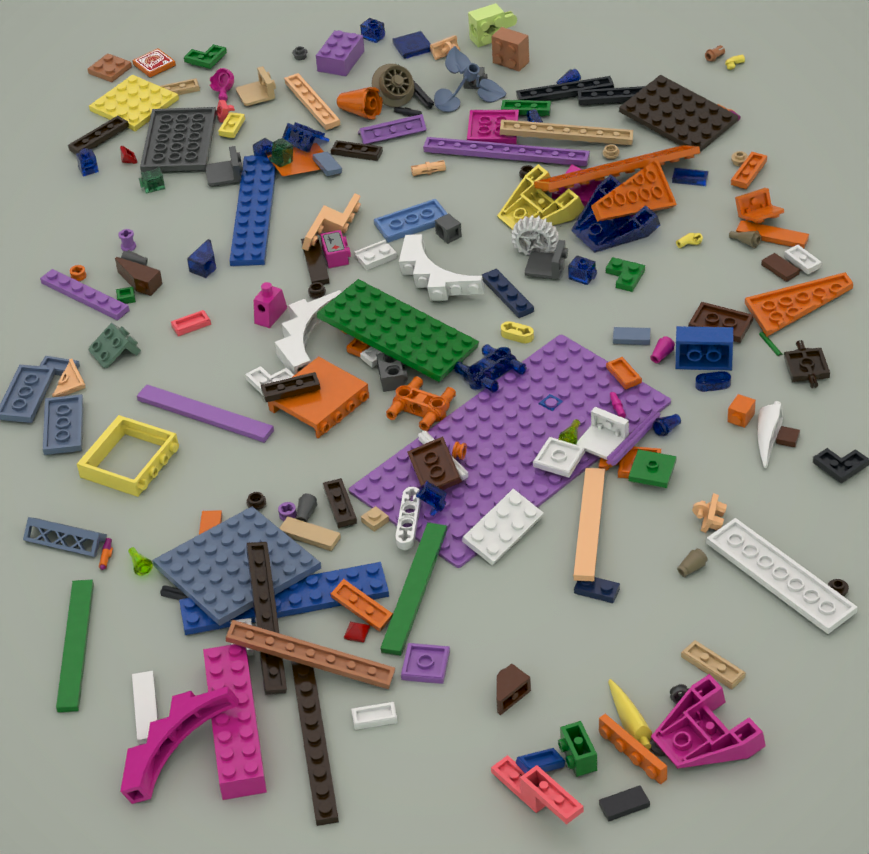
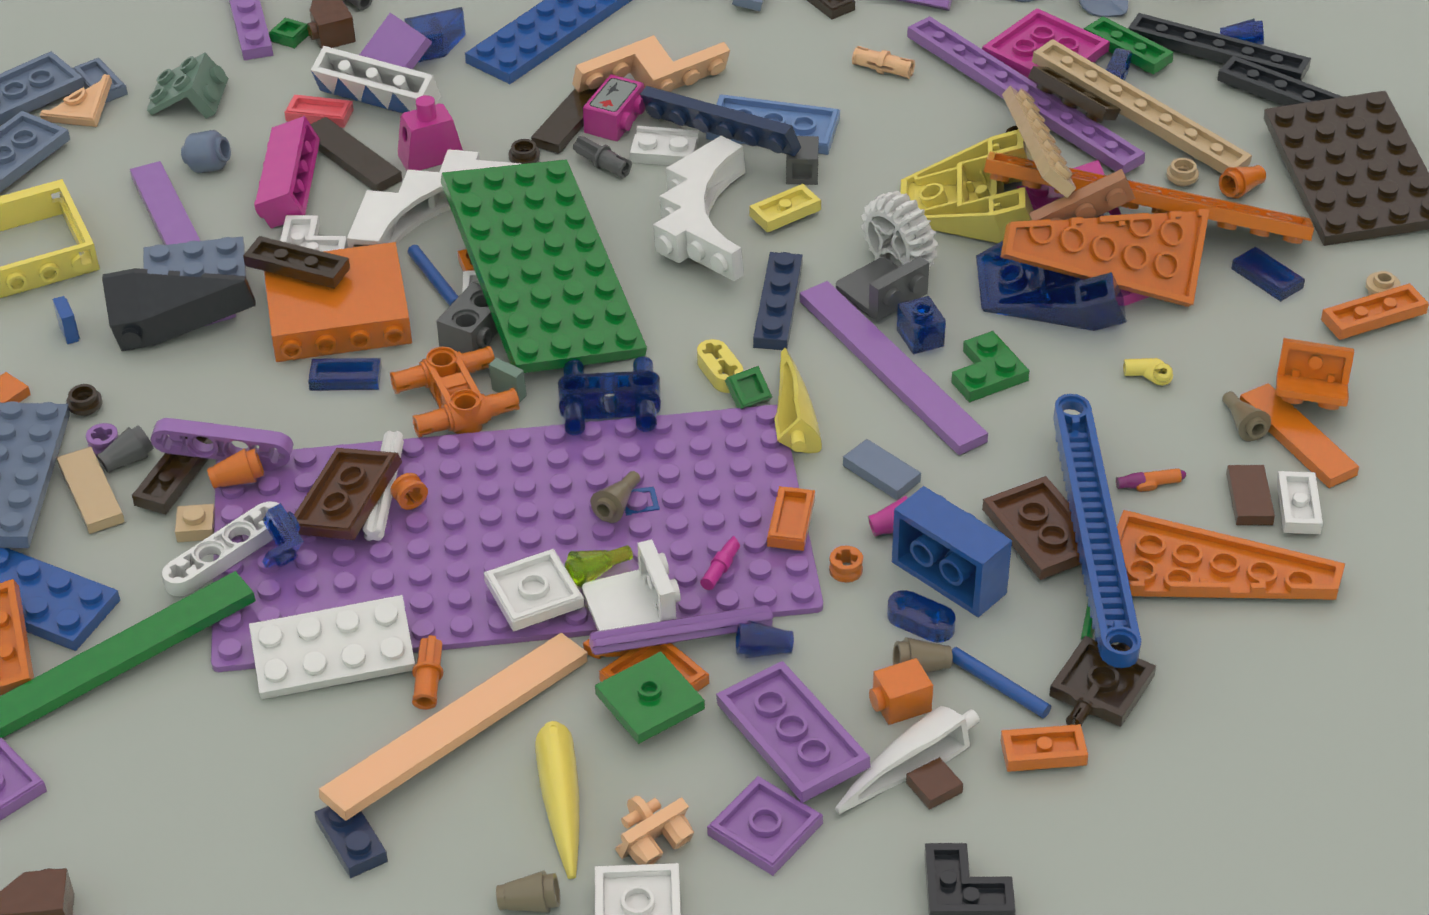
camera: 35 degrees right, 0 degrees up
none -> blue tile [52,296,80,345]
none -> black wedge [102,268,256,351]
none -> sand blue plate [143,236,247,279]
none -> medium lavender beam [150,418,294,467]
none -> sand blue head [181,130,231,173]
none -> orange cone [207,448,264,489]
none -> dark pink brick [254,116,320,229]
none -> clear blue tile [308,358,382,391]
none -> white brick [311,46,441,113]
none -> dark brown tile [311,117,402,191]
none -> medium lavender tile [359,12,432,69]
none -> blue bar [407,245,459,306]
none -> orange axle [412,635,444,710]
none -> sand green tile [489,358,527,403]
none -> light yellow piece [535,721,579,879]
none -> dark grey axle [573,136,632,179]
none -> dark tan cone [590,471,641,523]
none -> dark blue plate [640,86,802,157]
none -> medium lavender tile [707,776,823,876]
none -> medium lavender plate [716,661,871,803]
none -> green tile [725,366,773,409]
none -> light yellow plate [749,184,821,233]
none -> light yellow piece [774,348,822,453]
none -> medium lavender tile [800,281,988,455]
none -> orange bush [829,545,863,583]
none -> dark tan cone [892,637,953,673]
none -> blue bar [952,647,1052,718]
none -> orange plate [1000,724,1088,772]
none -> tan plate [1002,86,1076,198]
none -> dark brown plate [1028,66,1121,123]
none -> nougat plate [1029,169,1136,221]
none -> blue gear [1053,394,1141,668]
none -> orange piece [1116,468,1186,492]
none -> orange cone [1219,165,1266,199]

